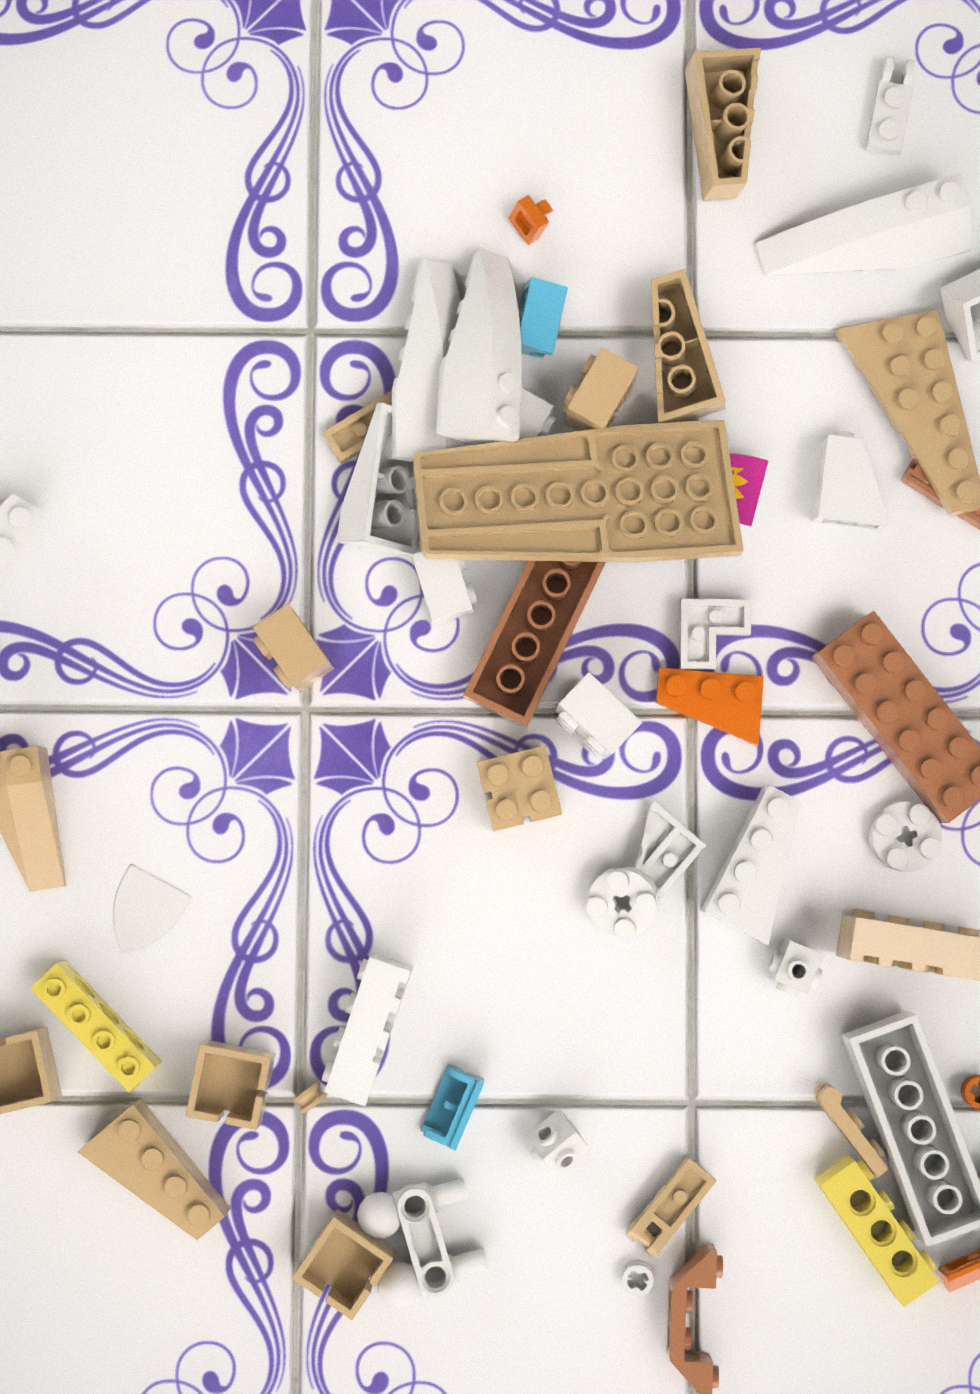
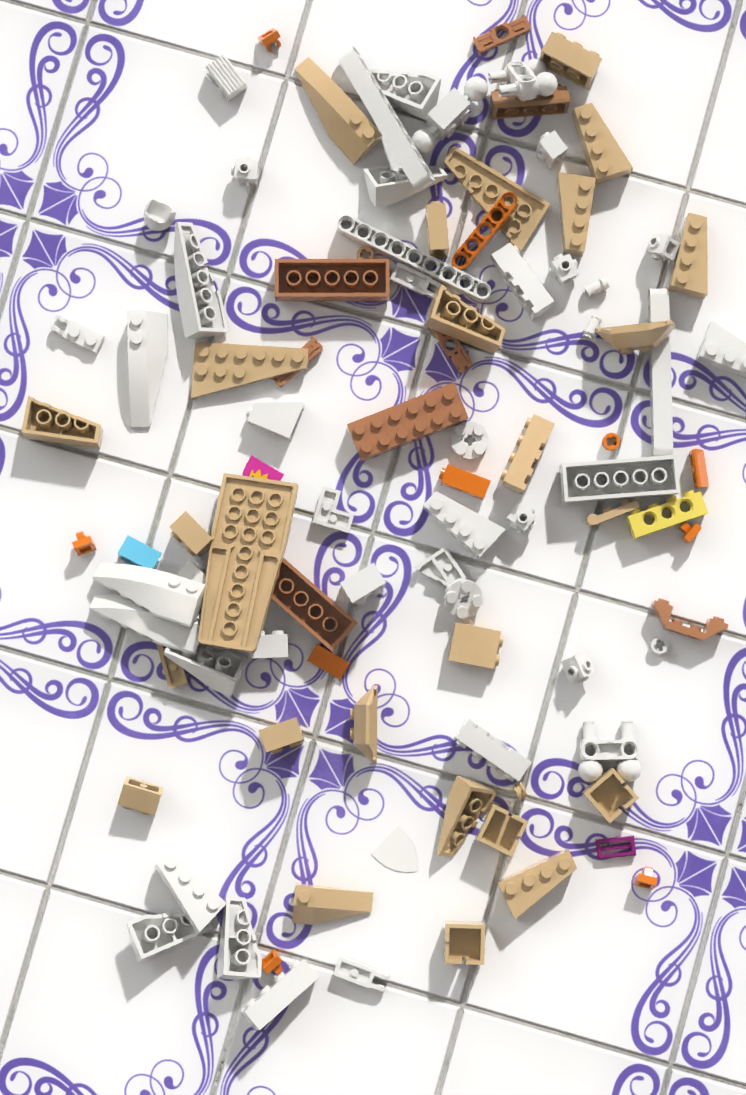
camera: 75 degrees left, 0 degrees up
light yellow brick [30,961,162,1092] -> none
medium azure hinge [420,1064,484,1151] -> none
tan piece [476,745,563,832] -> none
tan plate [625,1155,717,1258] -> none
tan wedge [651,268,726,423] -> none
orange wing [655,668,764,747] -> none
none -> tan brick [118,776,164,816]
none -> orange slope [307,644,350,680]
none -> tan wedge [350,685,378,763]
none -> tan wedge [437,776,497,857]
none -> orange brick [439,465,491,500]
none -> tan brick [448,622,504,669]
none -> magenta tile [595,836,636,859]
none -> orange tile [634,866,658,890]
none -> orange tile [678,521,702,544]

